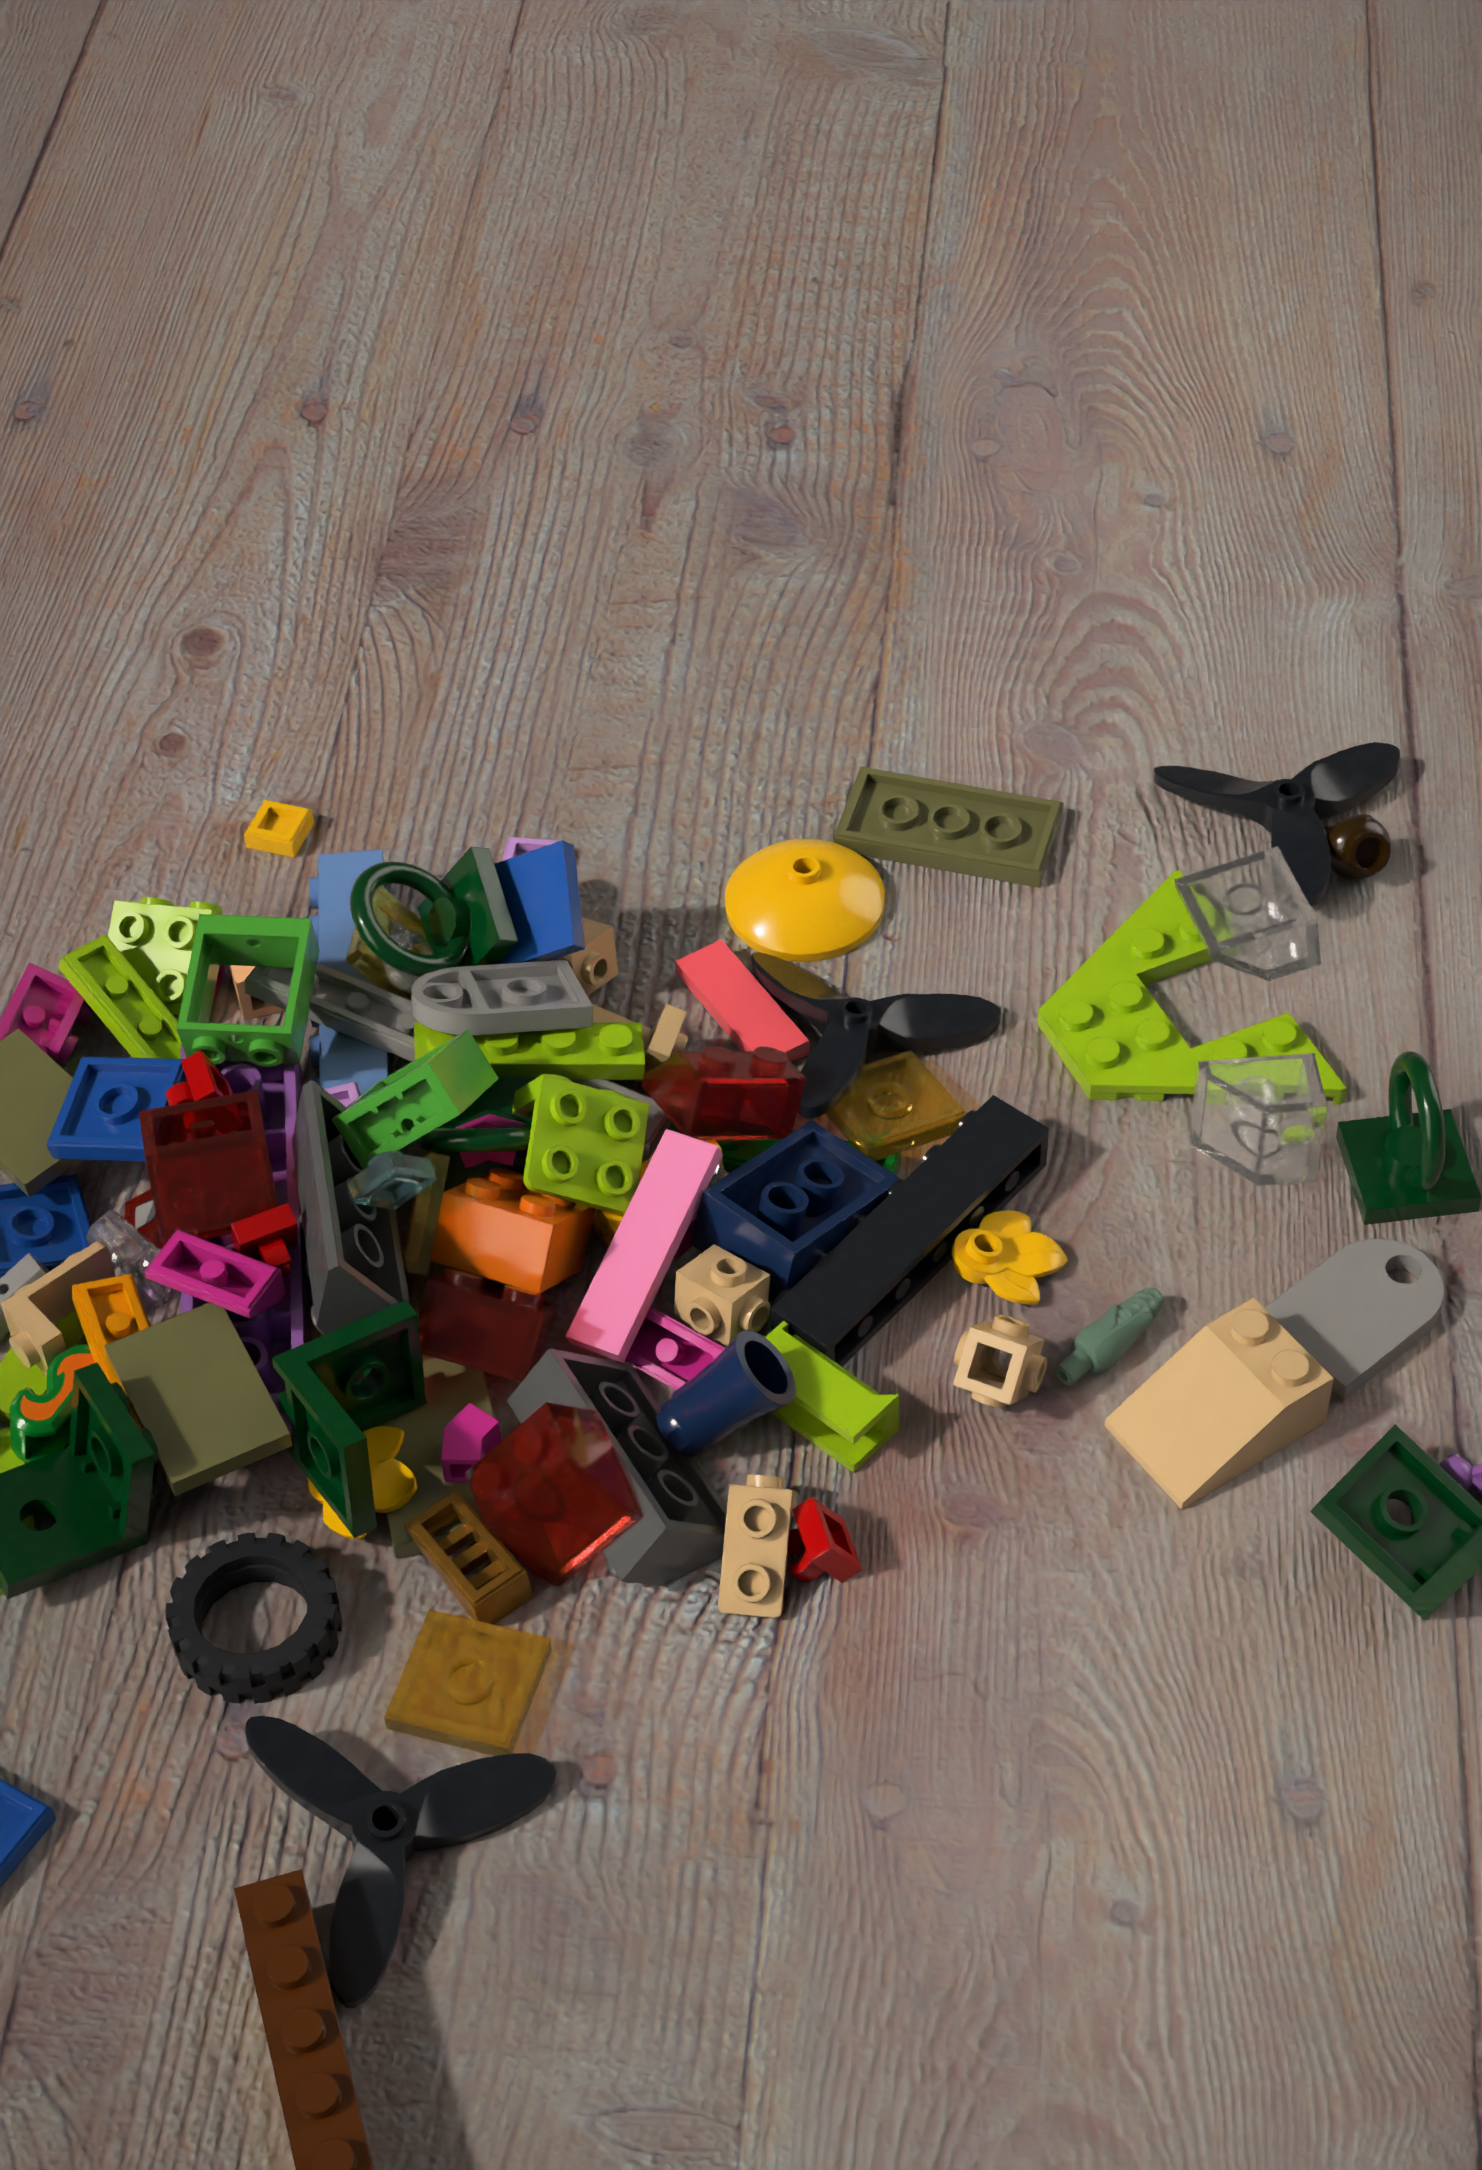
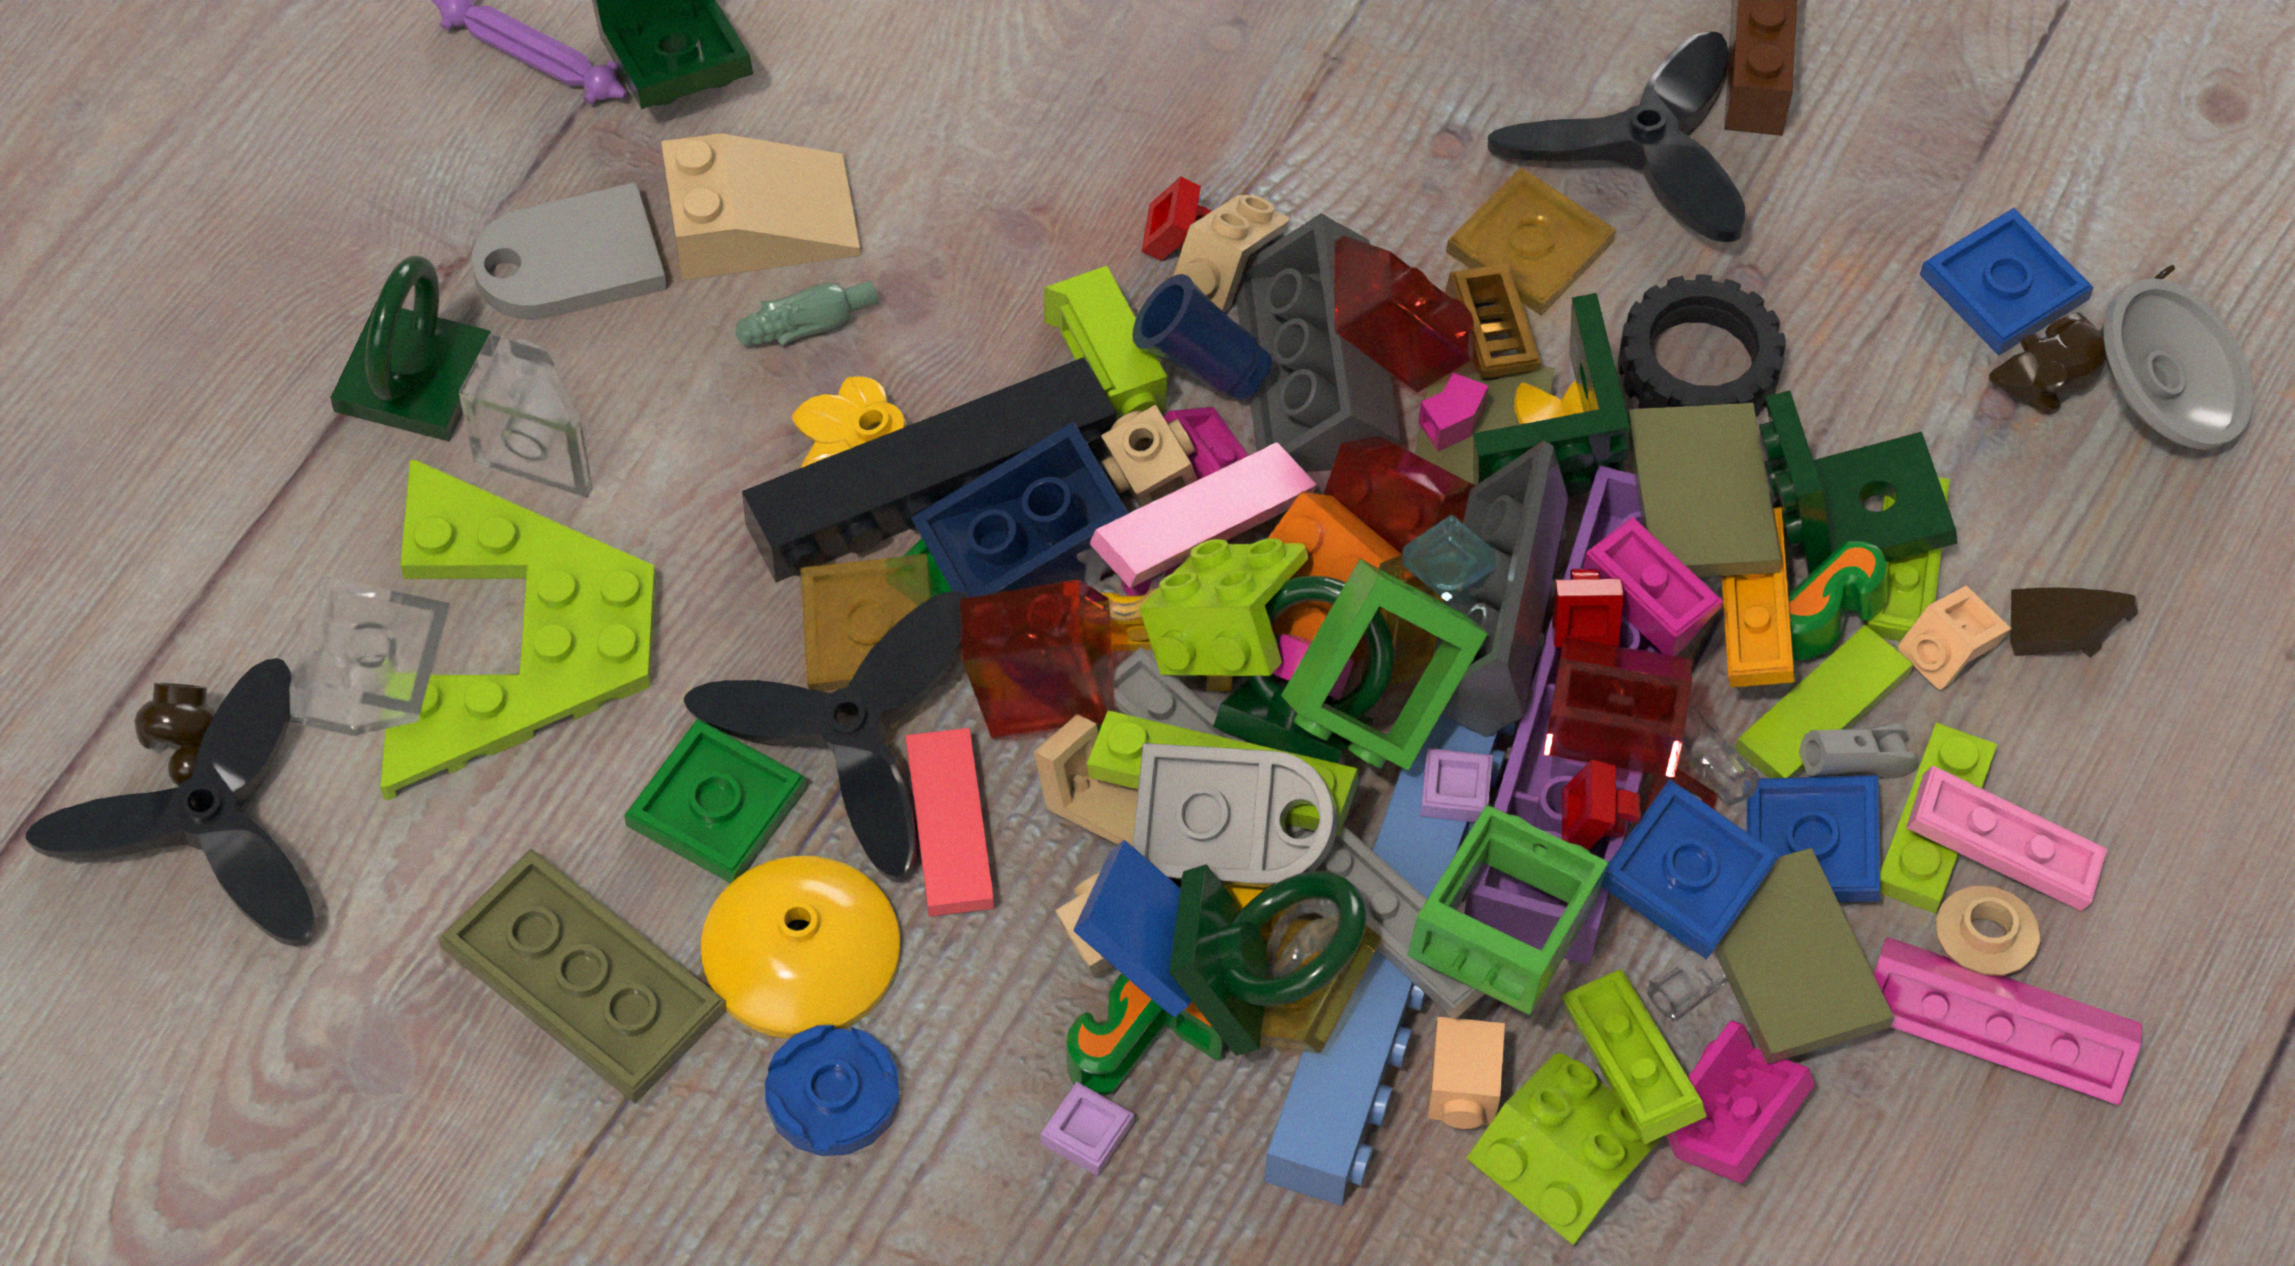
camera: 160 degrees left, 10 degrees up
tan bracket [0,1240,116,1376] -> none
tan brick [953,1315,1047,1408] -> none
none -> green tile [624,718,807,883]
none -> blue tile [765,1025,899,1156]

